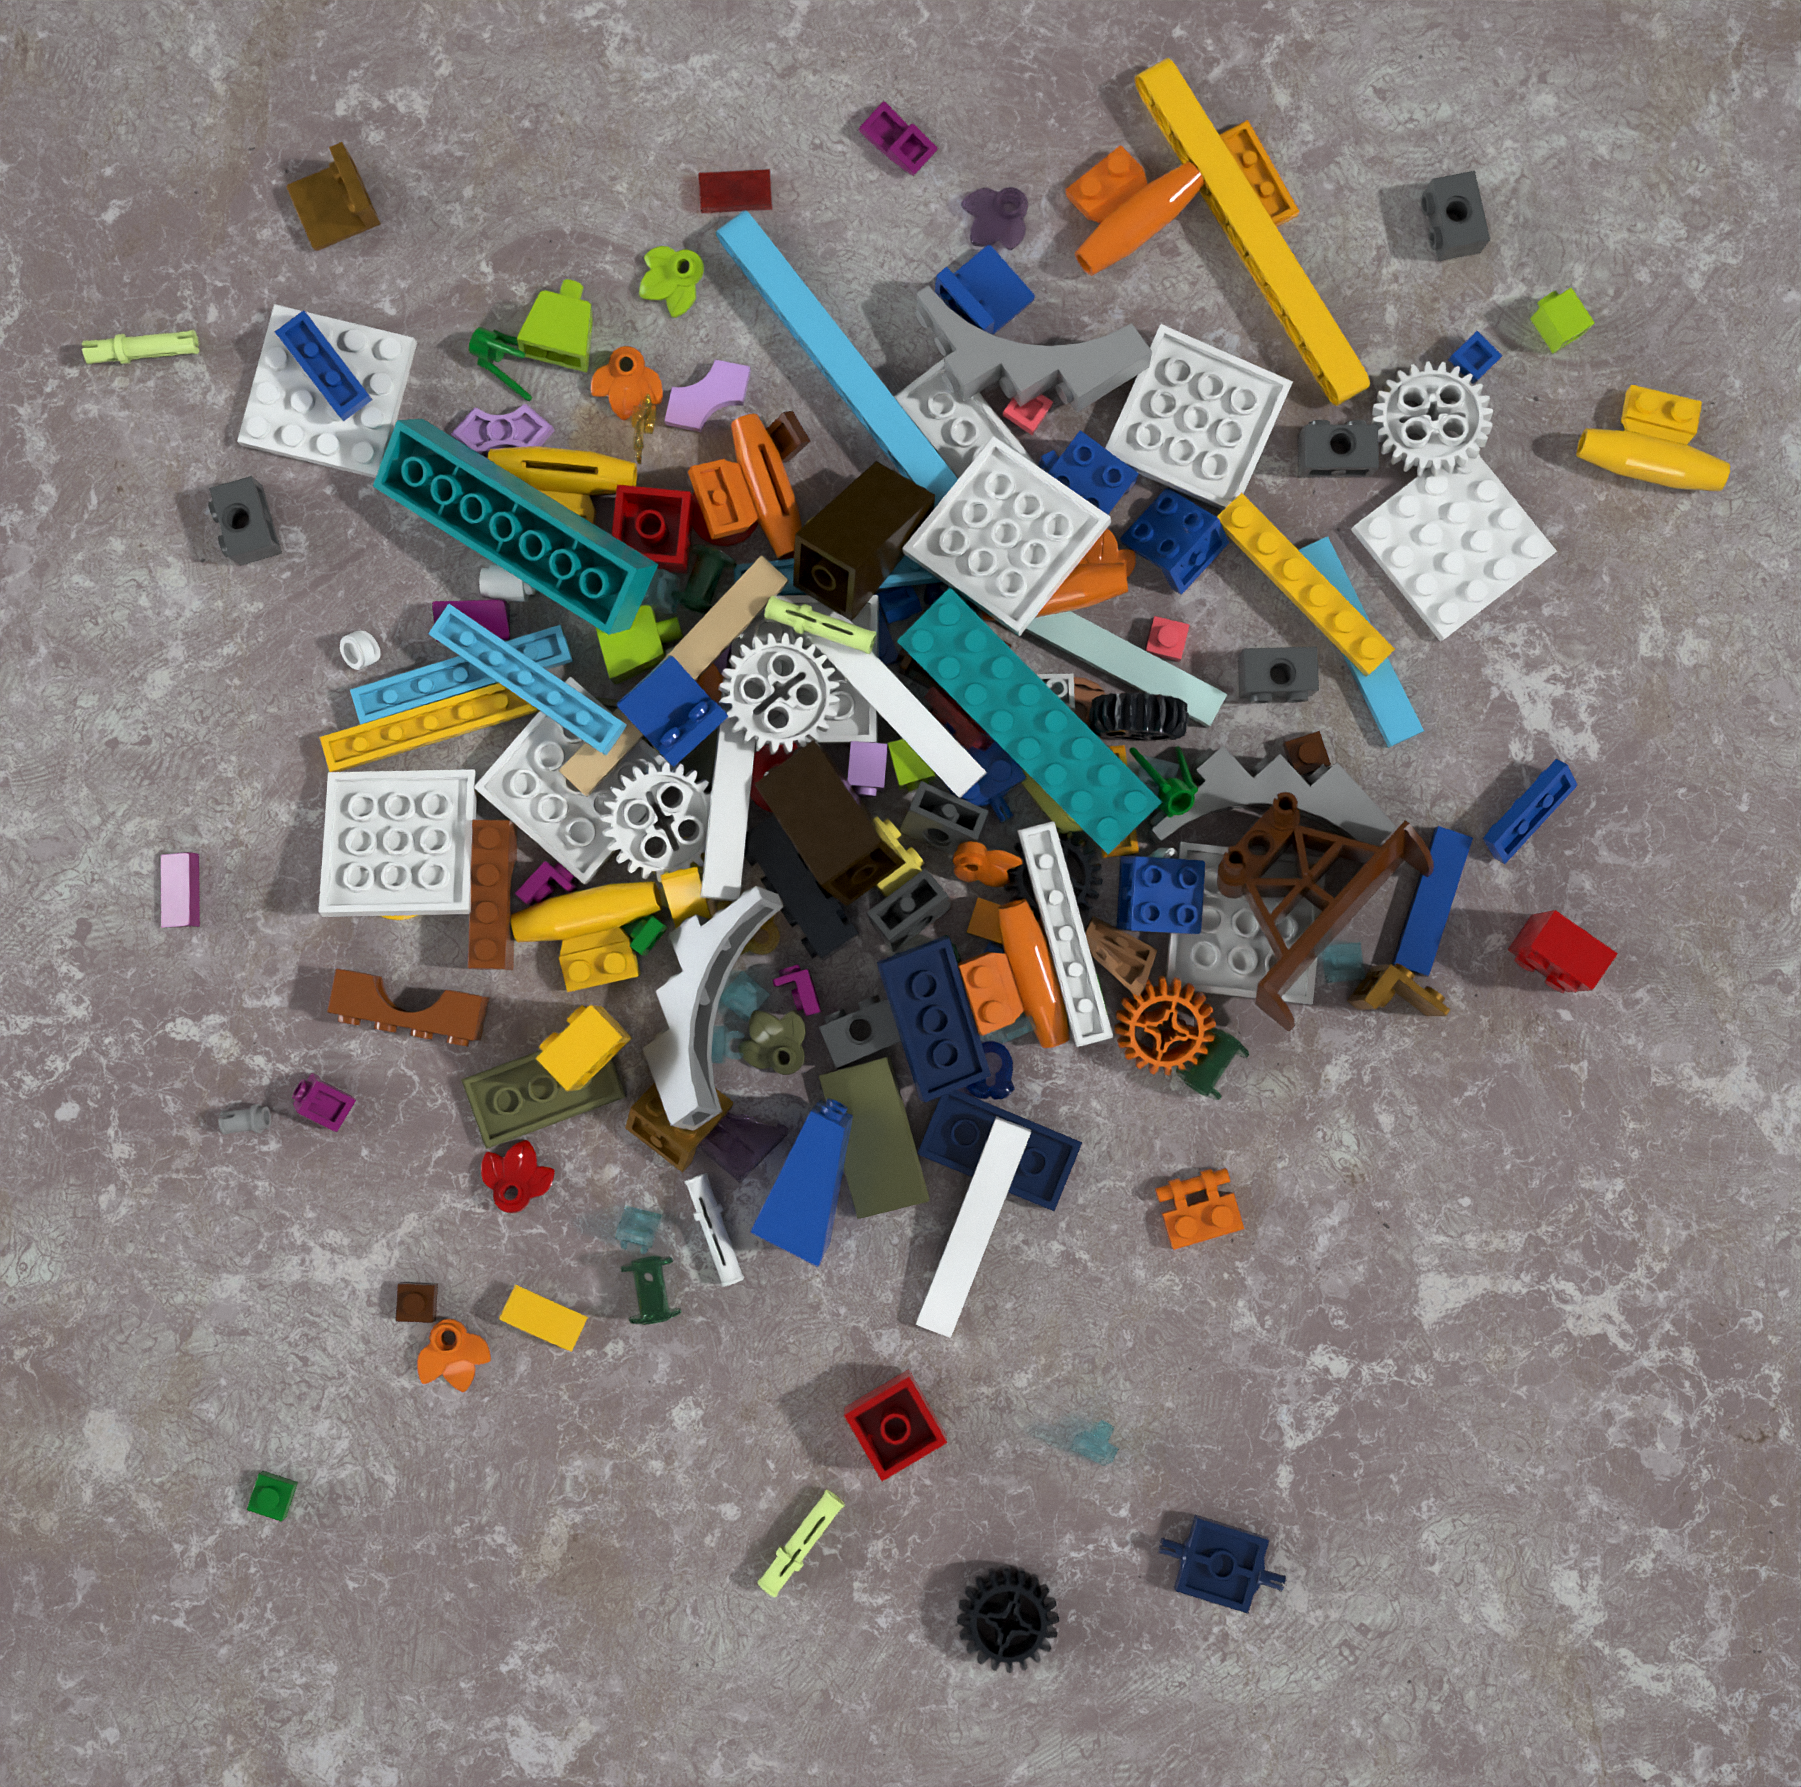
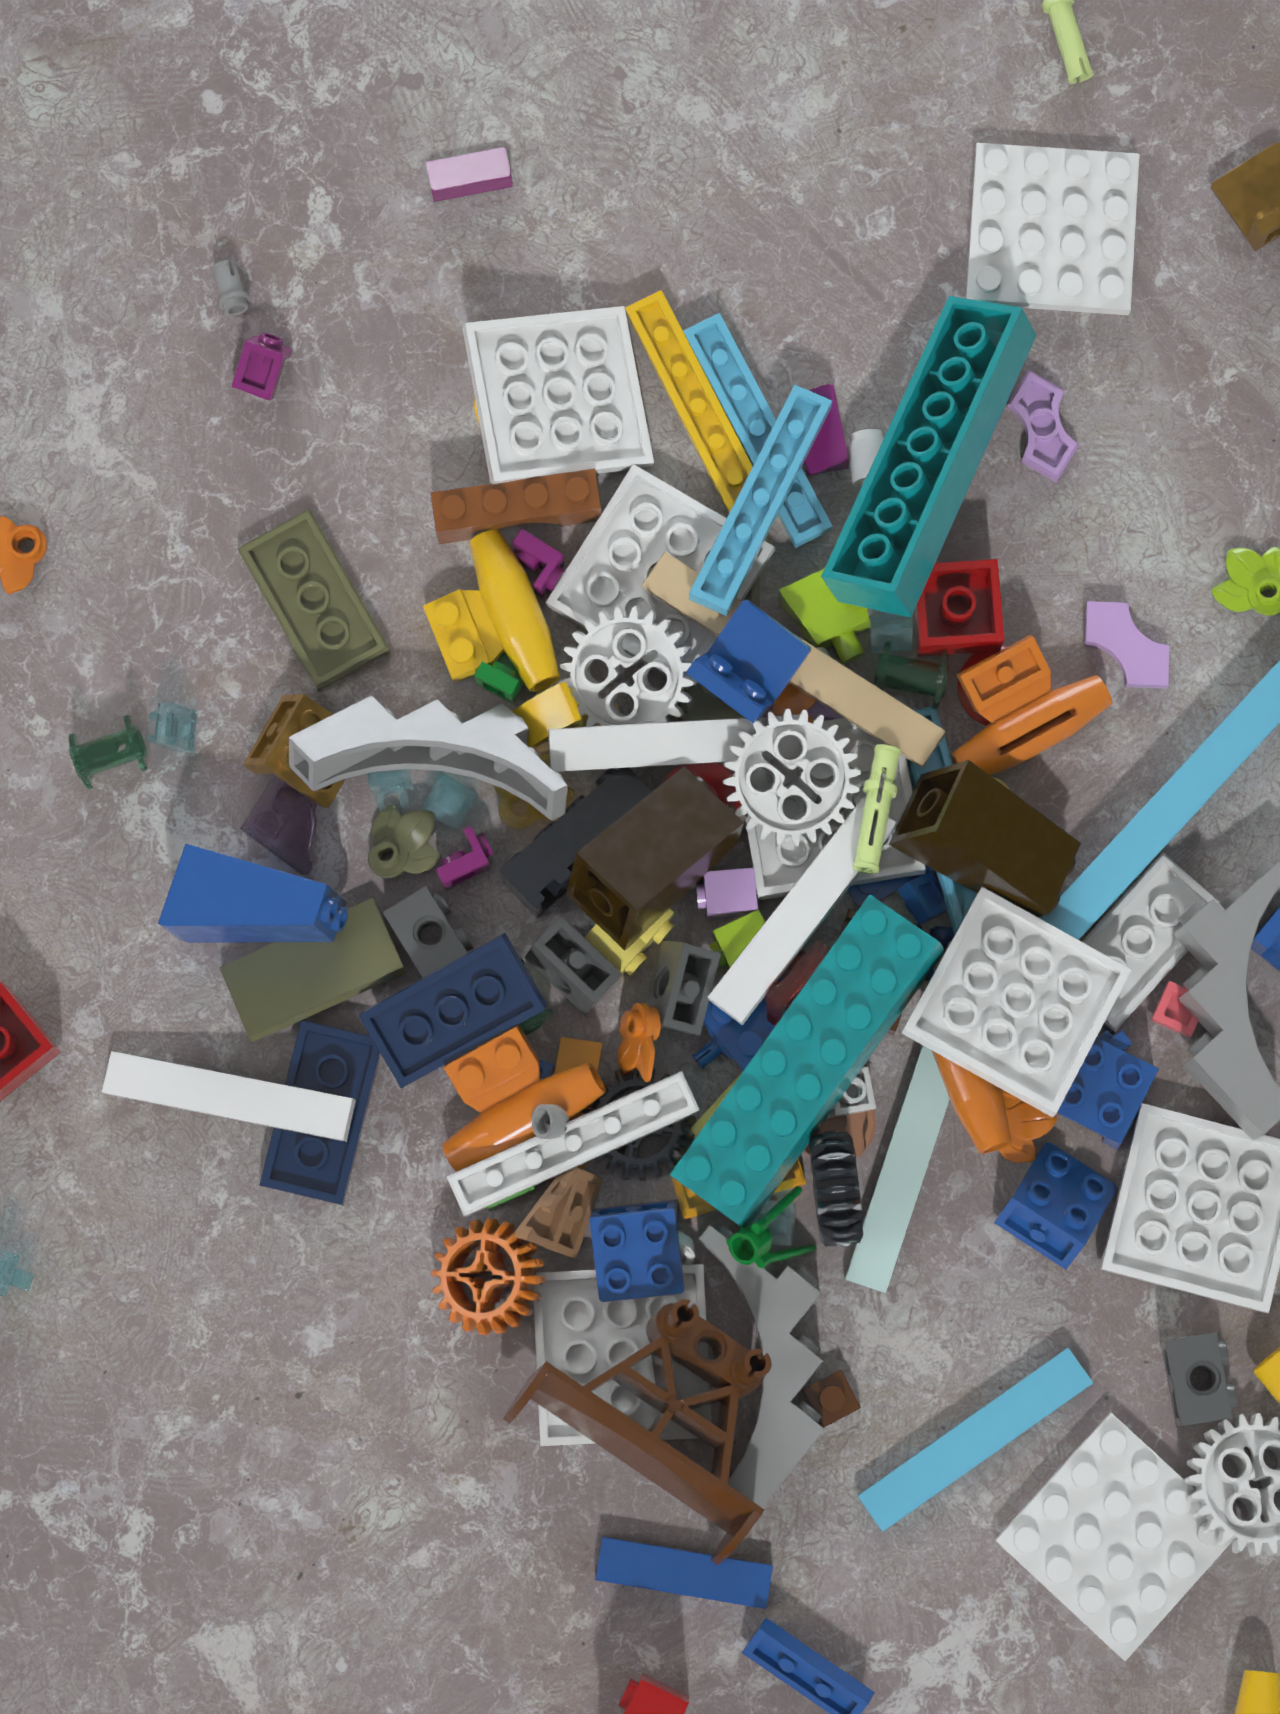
camera: 90 degrees right, 5 degrees down
dark grey brick [208,476,282,566] -> none
blue plate [275,310,373,421] -> none
dark orange arch [327,968,490,1046] -> none
white tile [340,630,381,670] -> none
reddish brown plate [395,1282,438,1323] -> none
green plant [469,327,532,401] -> none
red plate [481,1140,555,1214] -> none
yellow plate [488,446,637,525] -> none
yellow slope [499,1284,588,1352] -> none
lime torso [517,279,593,373] -> none
yellow brick [536,1005,633,1091] -> none
orange plate [591,346,663,421] -> none
clear yellow plate [631,394,656,465] -> none
white pin [685,1173,744,1287] -> none
reddish brown plate [766,411,810,463] -> none
clear blue piece [966,1041,1015,1100] -> none
clear light blue tile [995,1012,1037,1044] -> none
coral plate [1145,616,1190,662] -> none
orange plate [1155,1168,1244,1250] -> none
clear green hose [1176,1027,1249,1100] -> none
yellow plate [1217,493,1395,676] -> none
dark grey brick [1238,647,1319,704] -> none
clear light blue tile [1322,942,1365,983] -> none
pearl gold bracket [1347,963,1451,1016] -> none
none -> light grey hinge [532,1104,569,1139]

